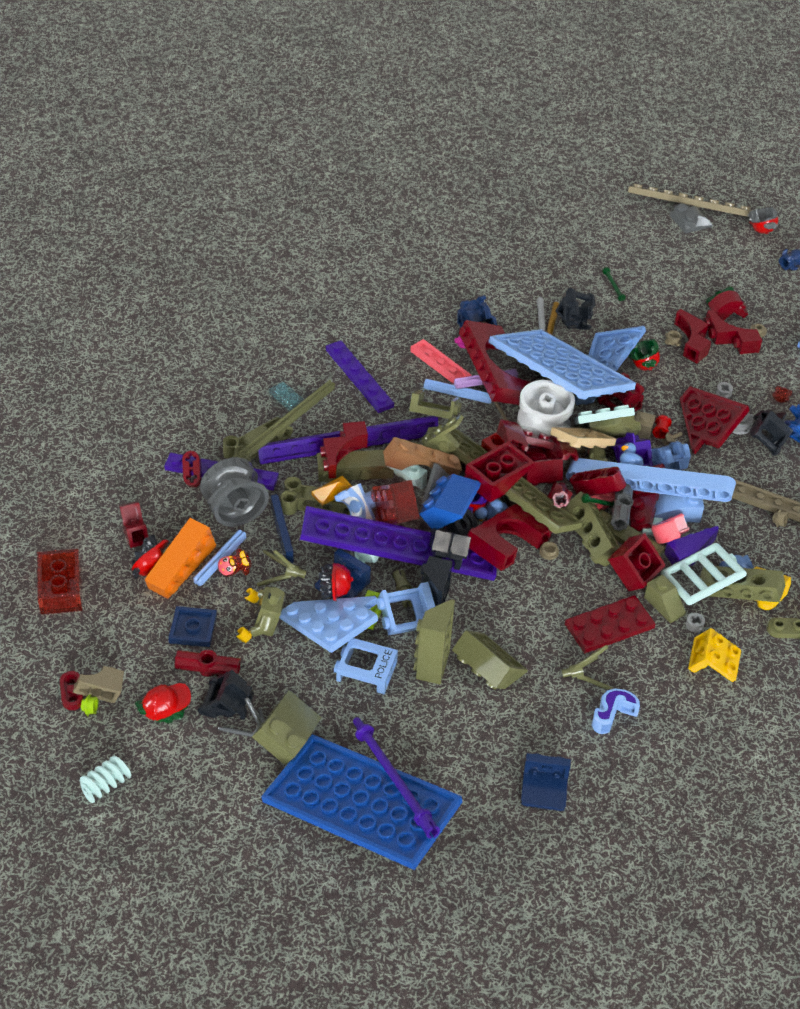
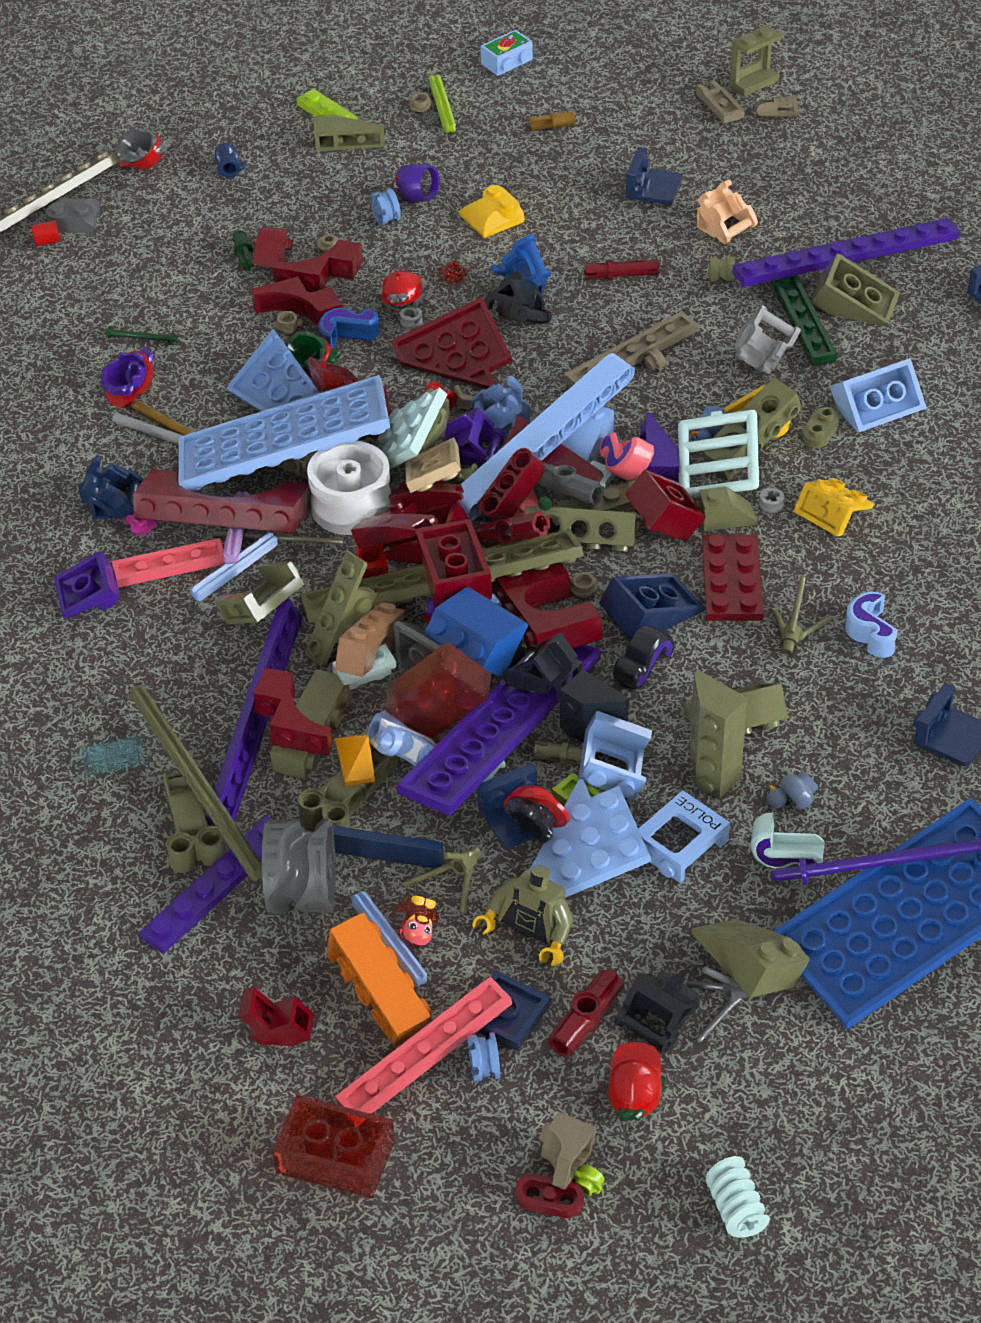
camera: 60 degrees left, 0 degrees up
red hair [131,535,169,578] -> none
dark red beam [182,451,202,487] -> none
dark purple plate [326,340,394,413] -> none
black piece [555,288,595,330] -> none
medium blue animal [620,443,643,466] -> none
none -> red beam [31,220,60,247]
none -> dark purple slope [54,551,120,619]
none -> dark purple hair [100,347,154,408]
none -> clear red slope [307,357,359,393]
none -> blue animal [318,308,380,348]
none -> coral plate [335,977,512,1125]
none -> red hair [381,270,427,310]
none -> medium blue wheel [468,1032,500,1082]
none -> dark blue slope [599,573,705,638]
none -> black animal [613,625,674,690]
none -> light aqua animal [751,812,825,868]
none -> sand blue animal [766,770,819,810]

